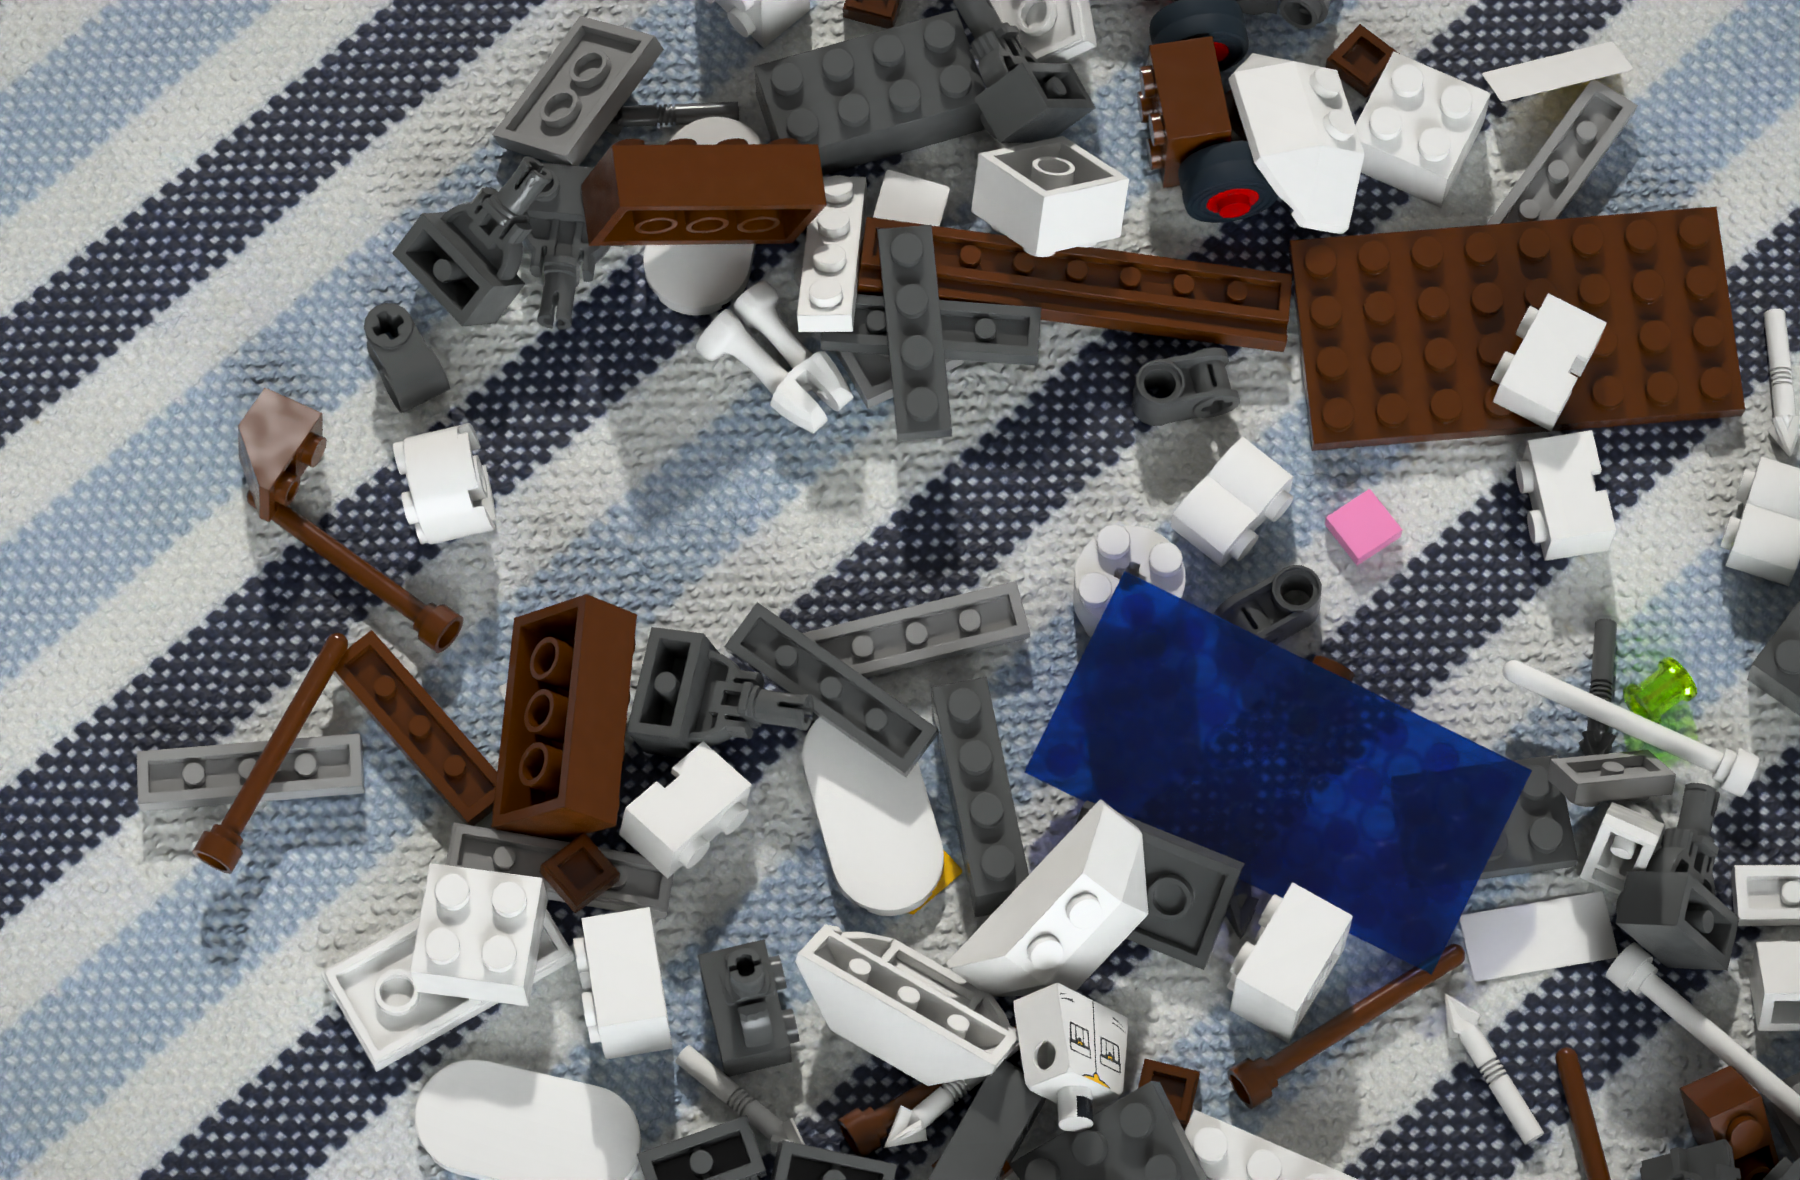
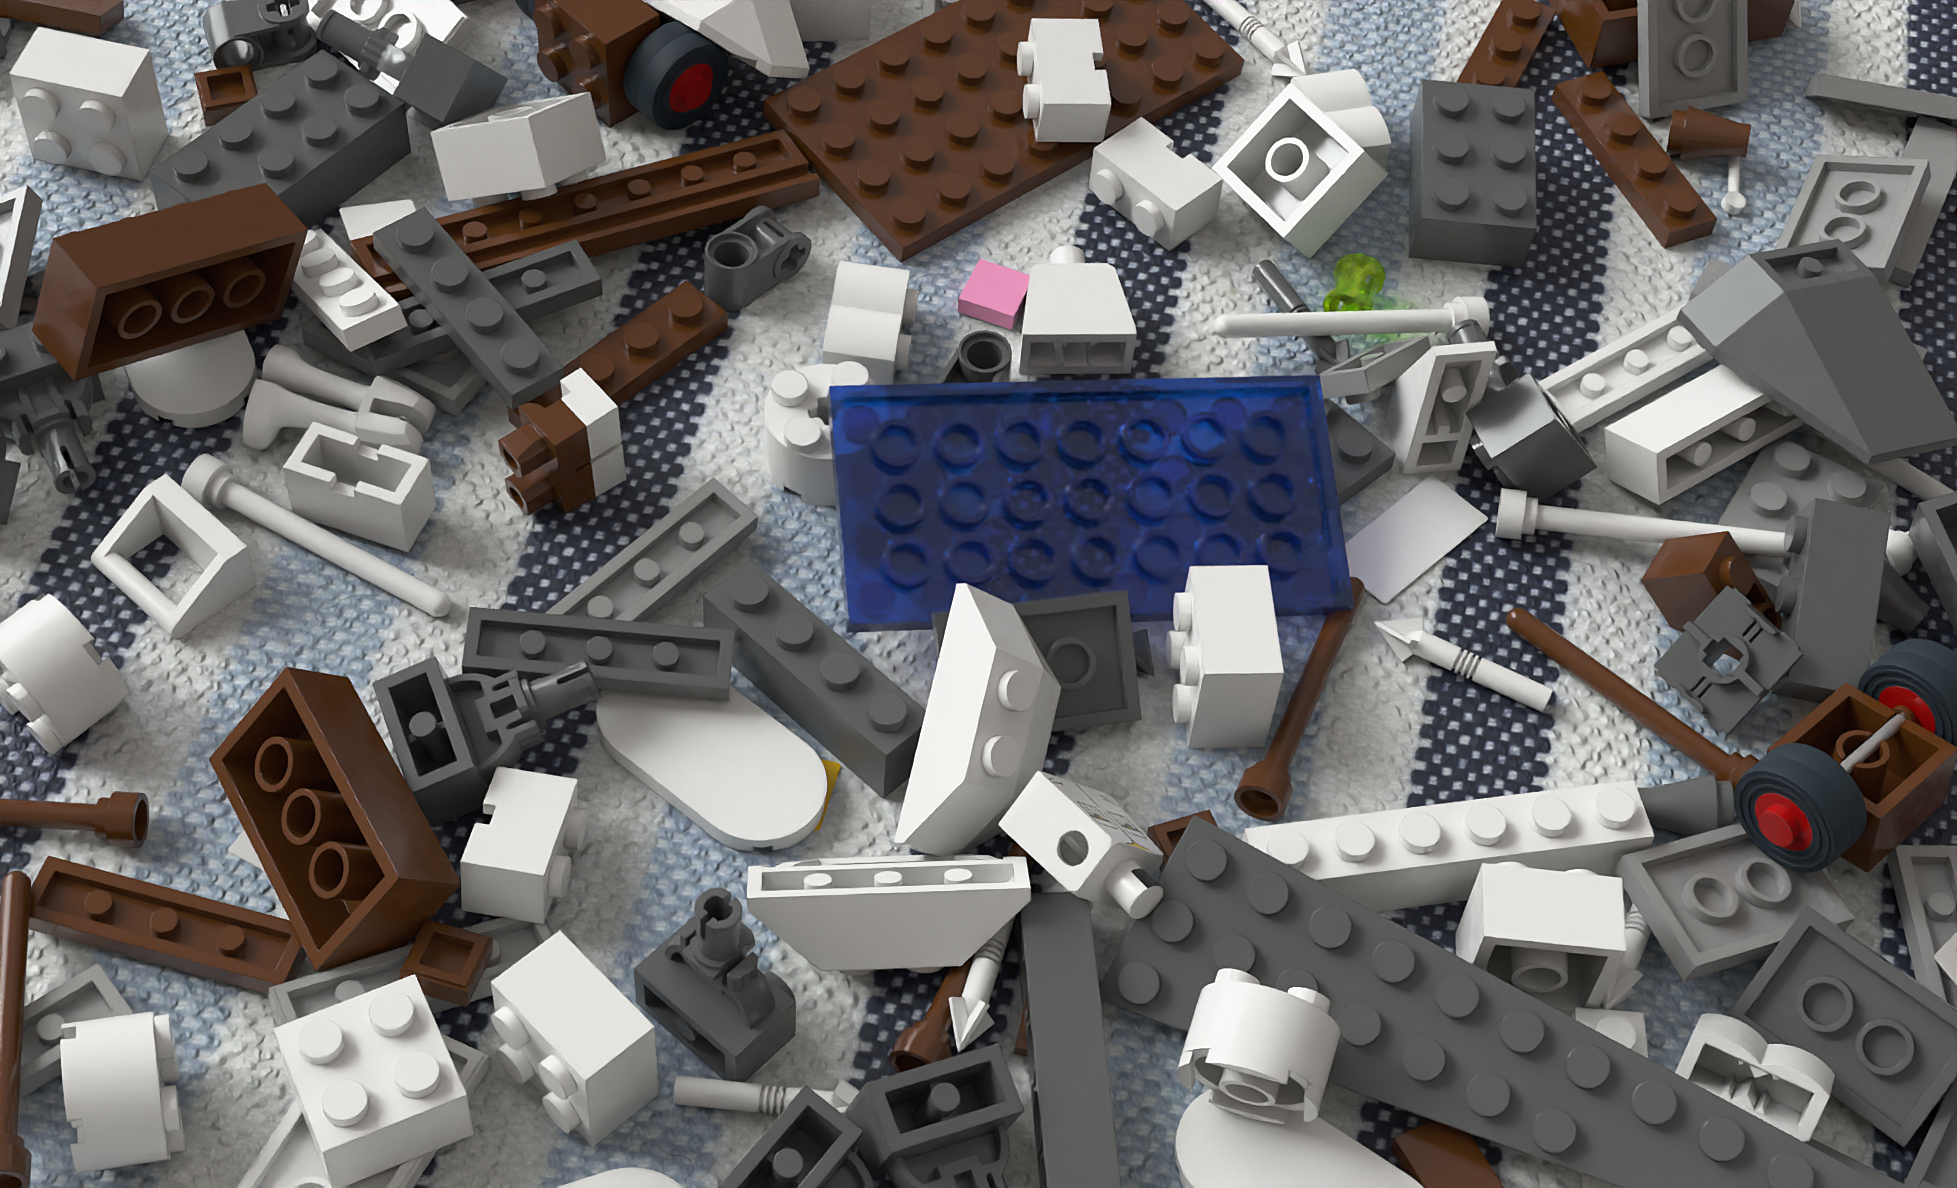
camera: 40 degrees left, 15 degrees down
none -> white brick [60,1011,186,1173]
none -> white tile [91,474,257,639]
none -> white piece [181,454,452,617]
none -> white brick [283,421,436,552]
none -> reddish brown hips [498,368,626,516]
none -> reddish brown plate [507,280,728,429]
none -> white torso [1018,245,1137,374]
none -> white brick [1212,82,1388,259]

